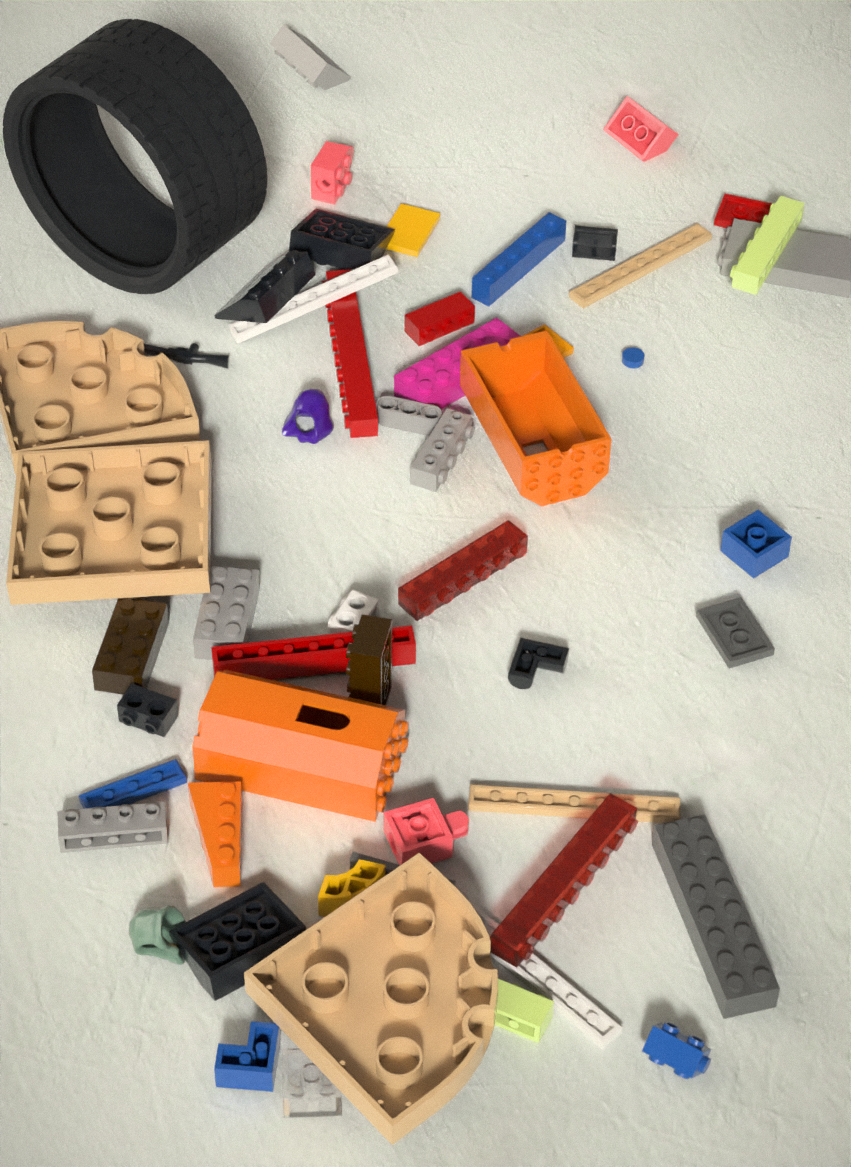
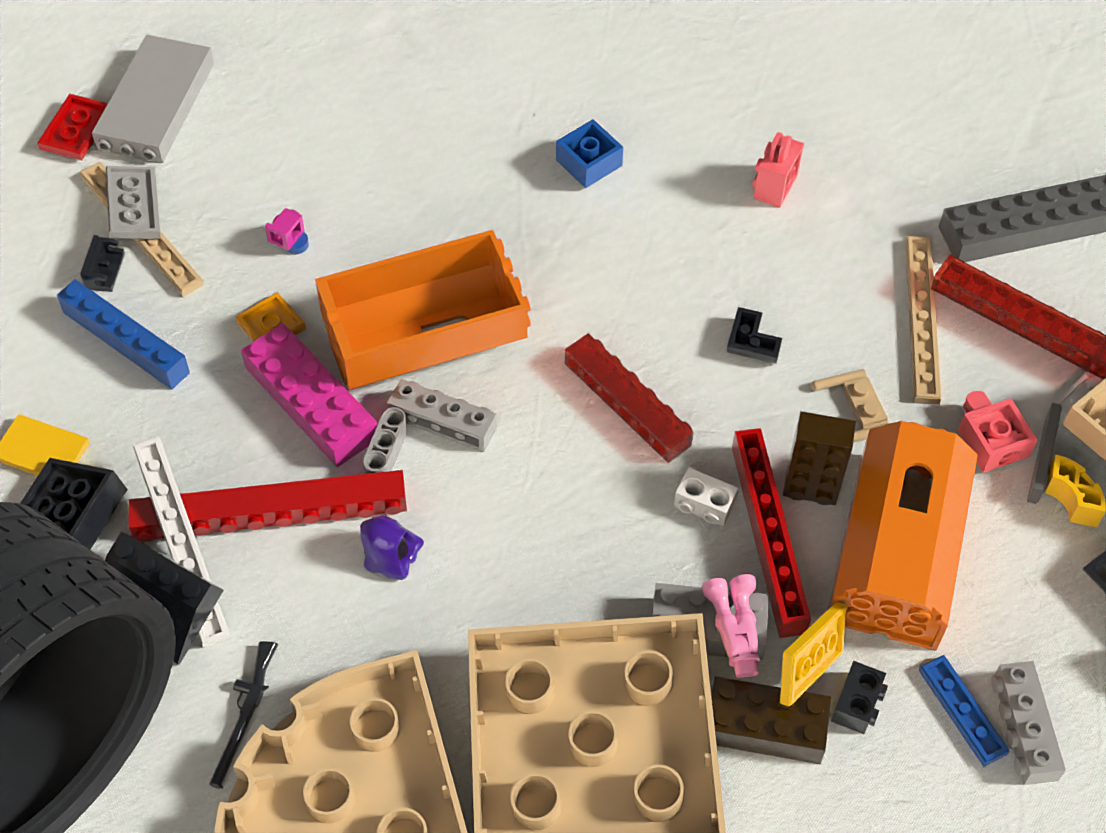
camera: 90 degrees left, 10 degrees up
orange wedge [188,782,242,887] -> none
red brick [404,291,475,346] -> none
dark grey plate [696,597,775,669] -> none
yellowish green brick [730,196,805,295] -> none
none -> light grey tile [106,166,160,239]
none -> dark pink brick [265,208,305,251]
none -> bright pink piece [702,574,760,678]
none -> coral brick [752,132,804,208]
none -> yellow tile [780,602,846,706]
none -> tan plate [811,369,890,443]

